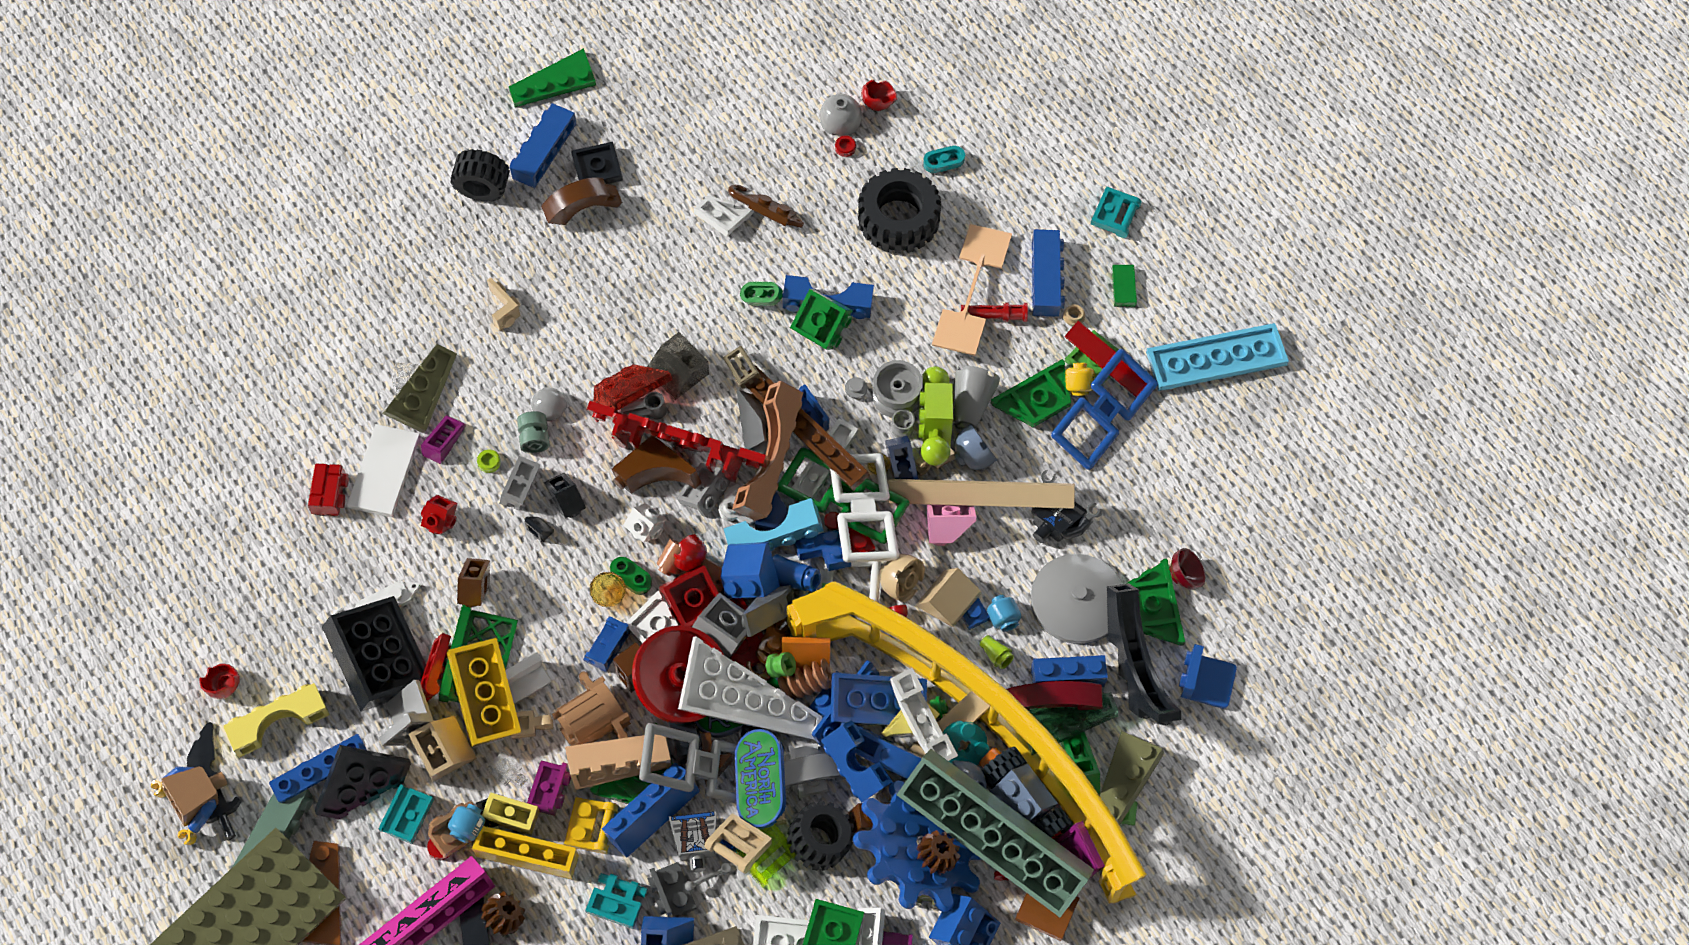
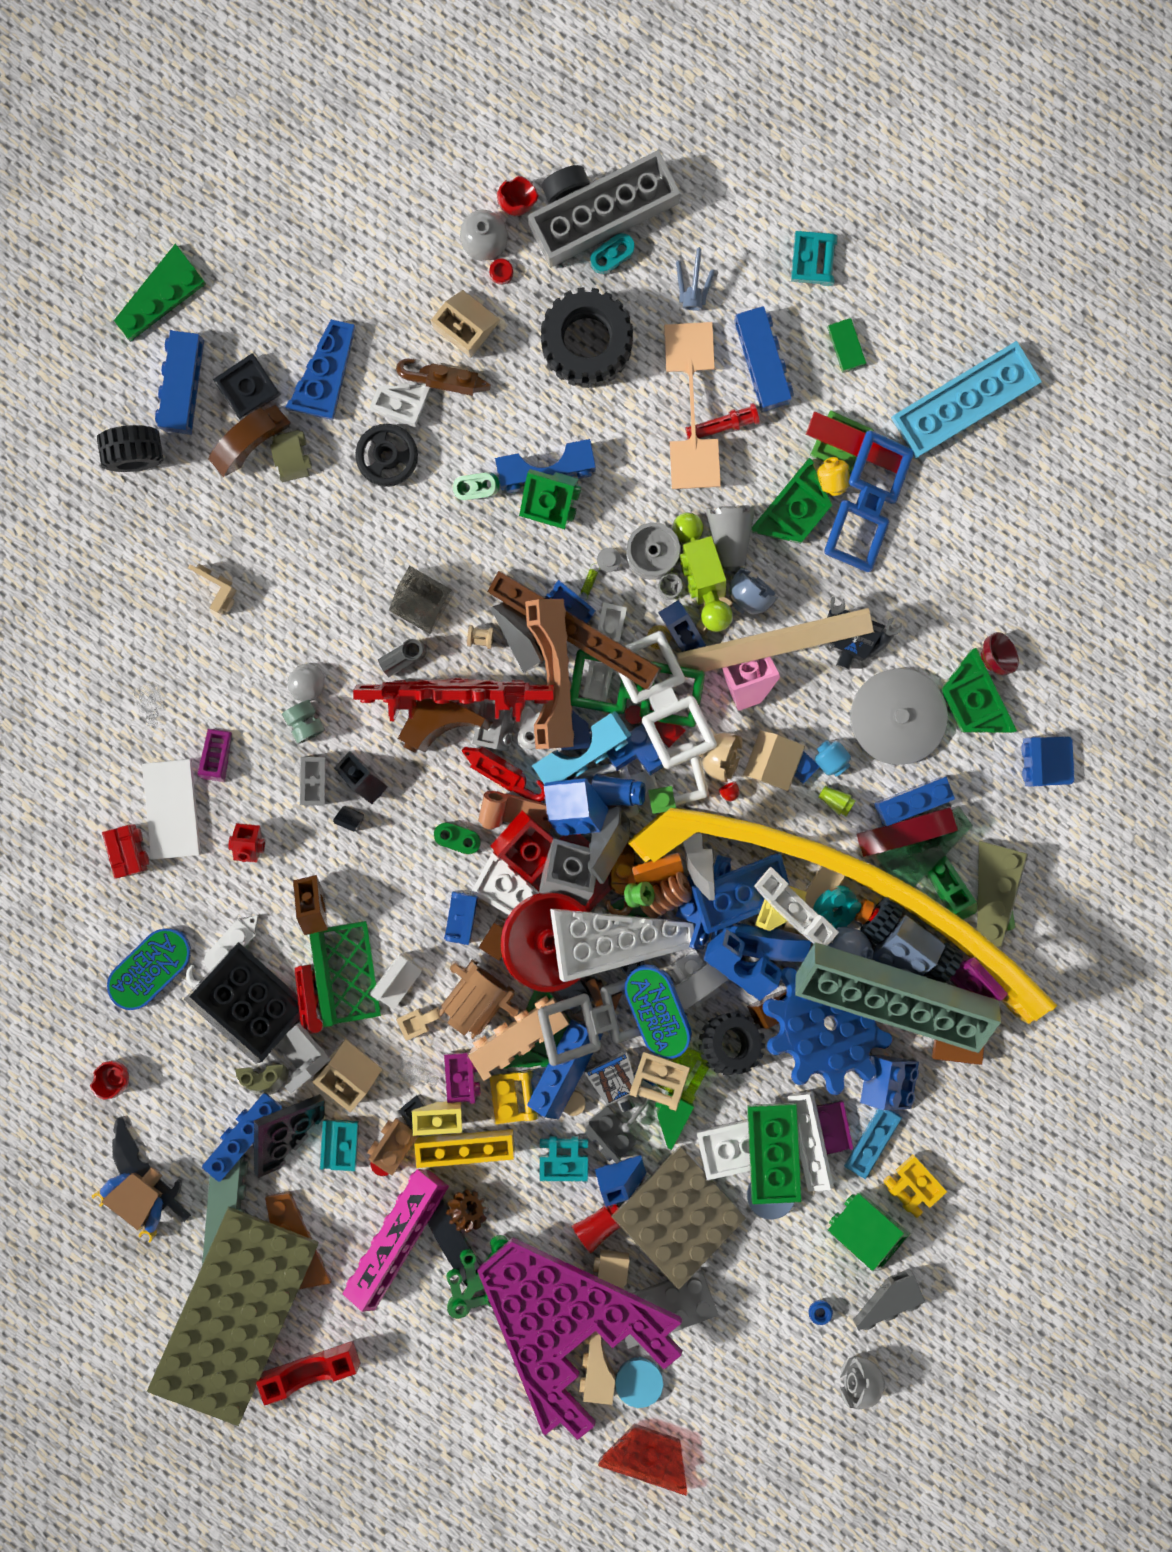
camera: 15 degrees left, 25 degrees up
light yellow arch [223,683,330,758] -> none
olive wing [382,344,457,433] -> none
yellow slope [447,638,521,747] -> none
dark azure head [448,804,485,843] -> none
lime tile [477,449,501,473] -> none
clear yellow hair [590,572,626,608] -> none
clear red wing [593,364,672,422] -> none
white brick [623,503,666,543] -> none
red hair [674,534,707,571] -> none
dark tan tile [723,346,761,389] -> none
reddish brown gear [917,830,960,875] -> none
green plate [930,696,948,720] -> none
tan plate [1063,304,1085,326] -> none
black arch [1107,583,1182,725] -> none
none -> tile [107,928,191,1010]
none -> olive cylinder [235,1065,289,1095]
none -> olive cylinder [270,430,312,482]
none -> blue wing [285,319,356,421]
none -> black wheel [355,424,418,487]
none -> tan slope [430,290,501,358]
none -> red plate [461,746,545,802]
none -> tan bush [467,625,494,649]
none -> light grey brick [527,150,680,268]
none -> black tyre [541,165,590,204]
none -> tan tile [564,1090,585,1116]
none -> lime piece [579,563,600,601]
none -> green slope [655,1089,694,1150]
none -> sand blue plant [676,247,714,311]
none -> light grey slope [683,833,715,900]

